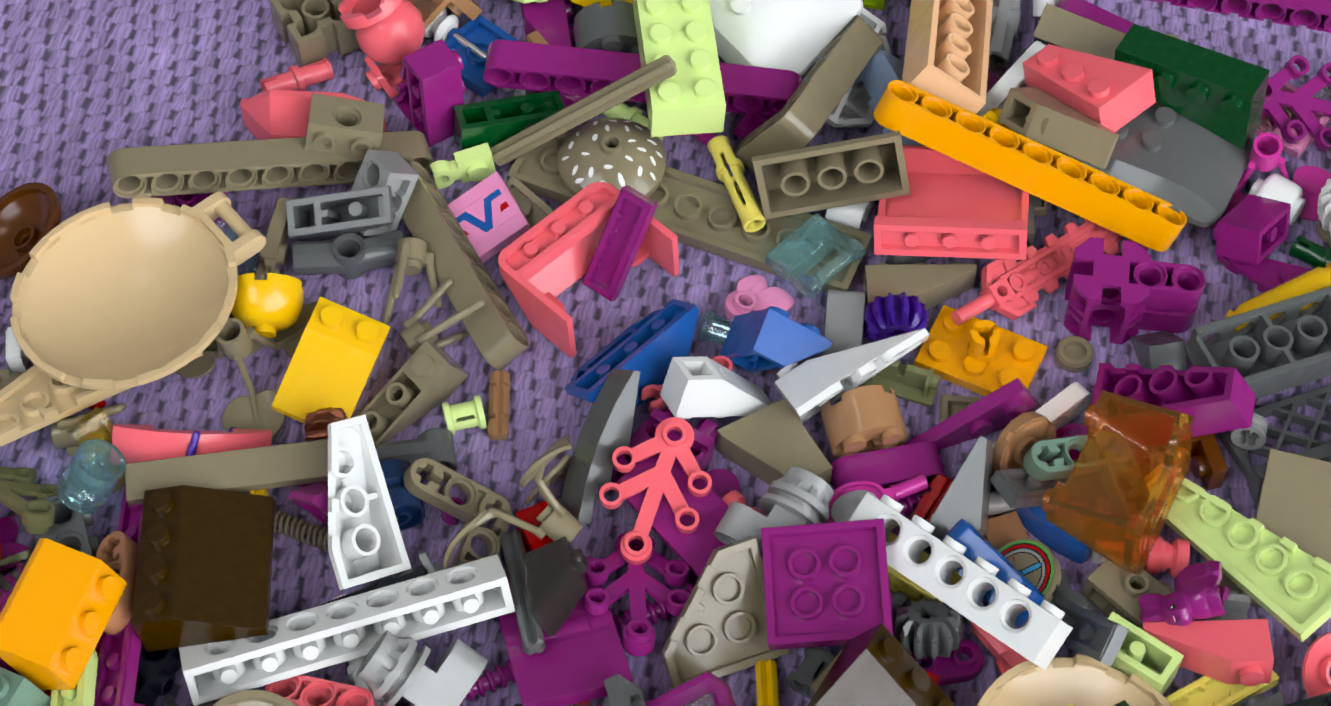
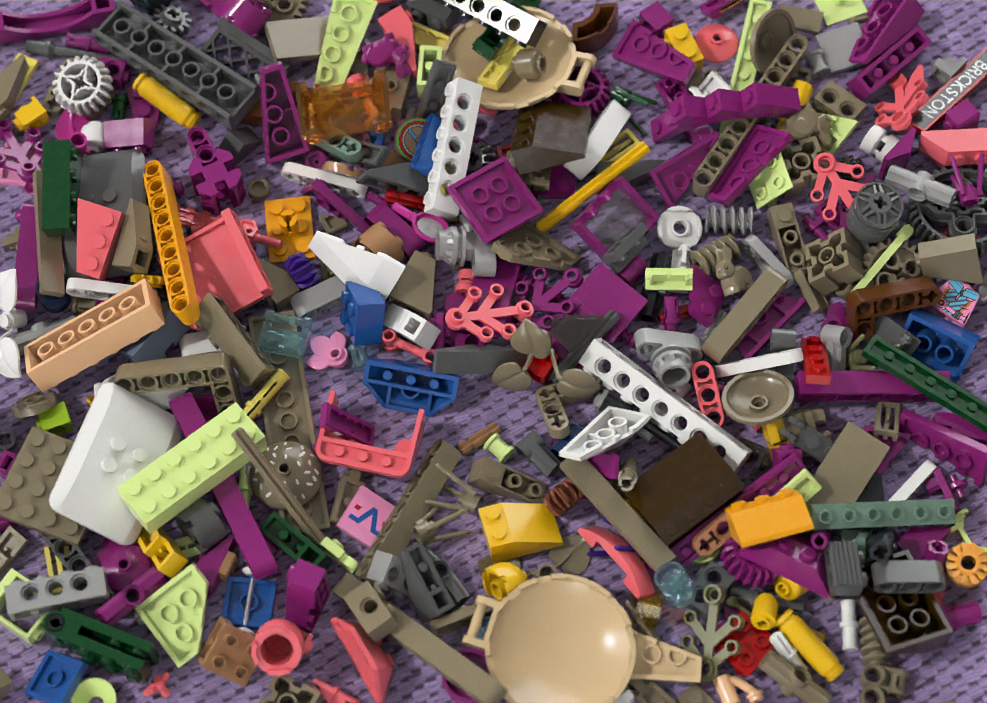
camera: 120 degrees left, 10 degrees up
none -> dark tan pin [618,456,639,491]

